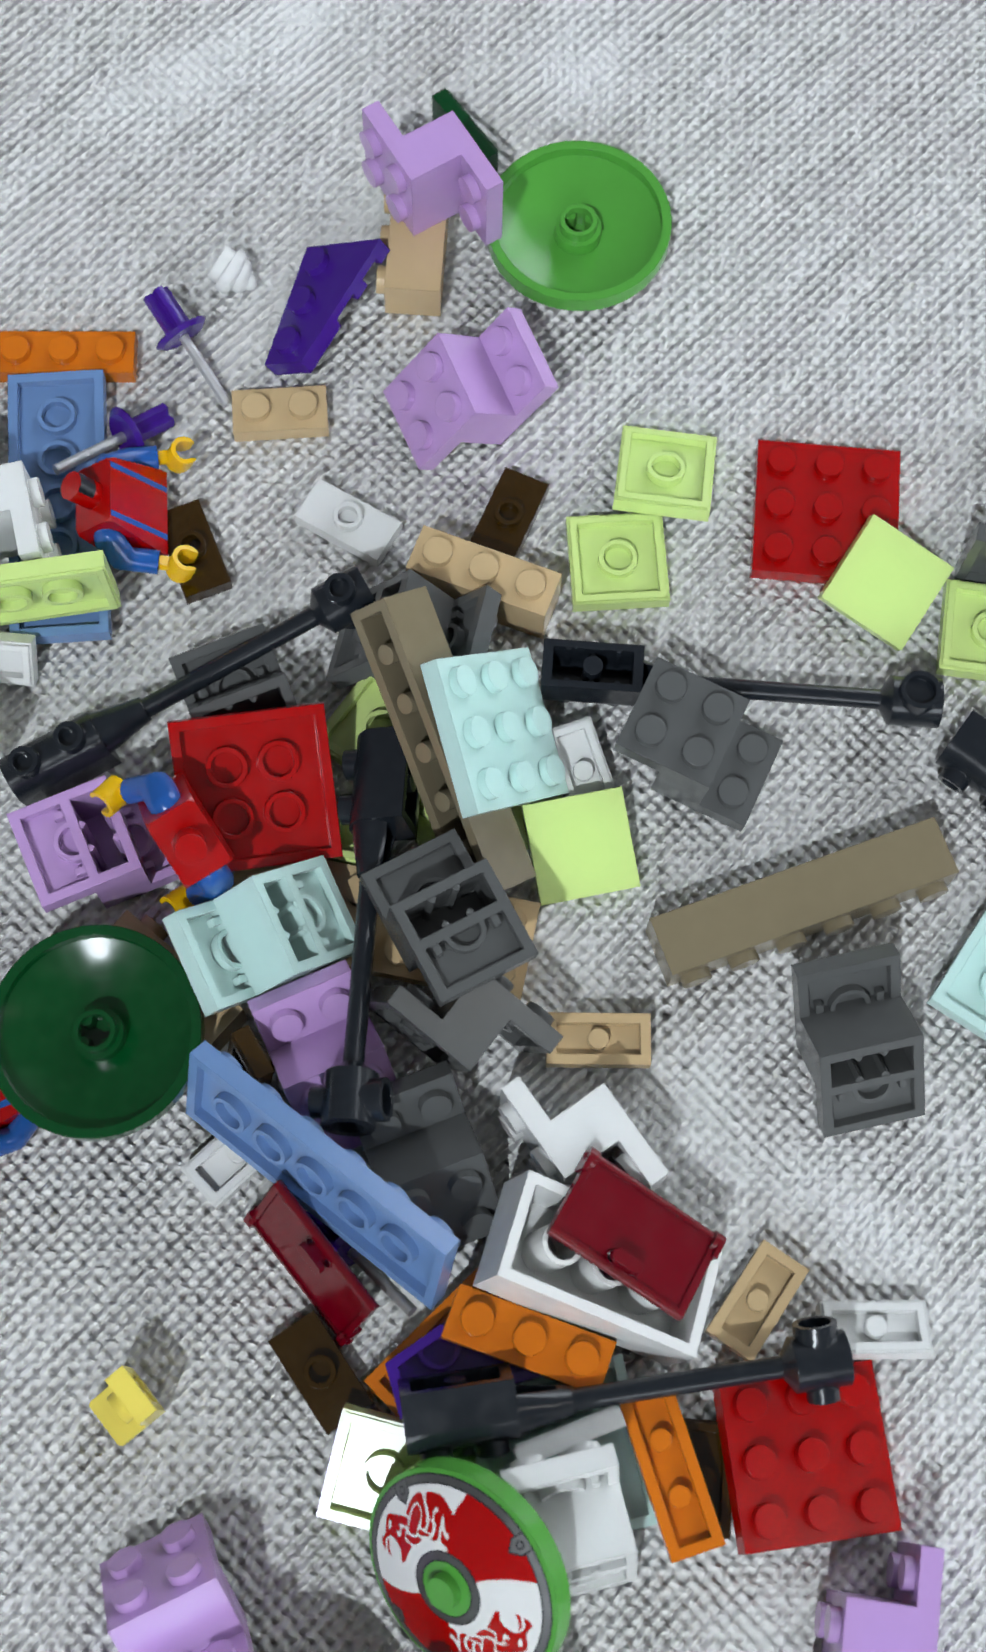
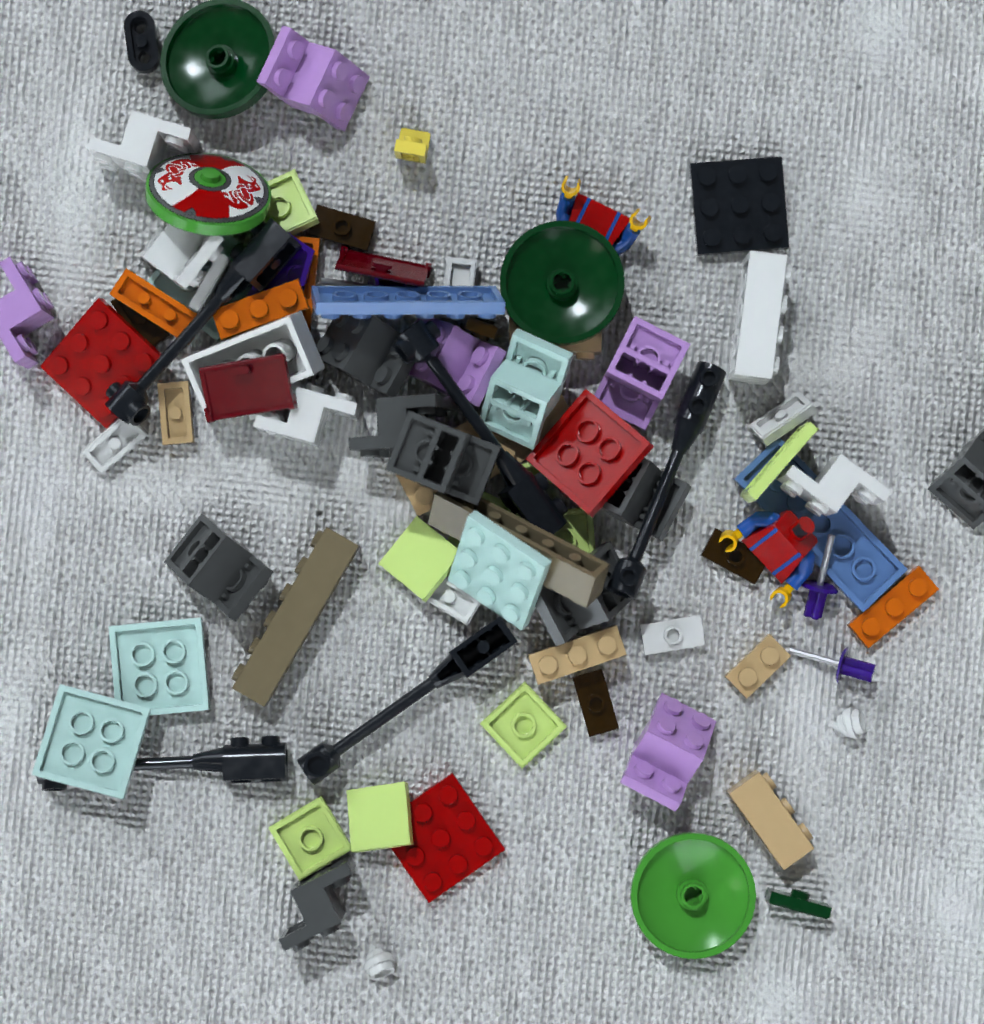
camera: 140 degrees right, 15 degrees up
torso [90,772,235,911] -> none
dark purple wing [265,239,390,375] -> none
lavender bracket [359,101,503,246] -> none
tan plate [545,1012,651,1069] -> none
yellowish green tile [612,425,717,522] -> none
dark grey bracket [613,657,783,832] -> none

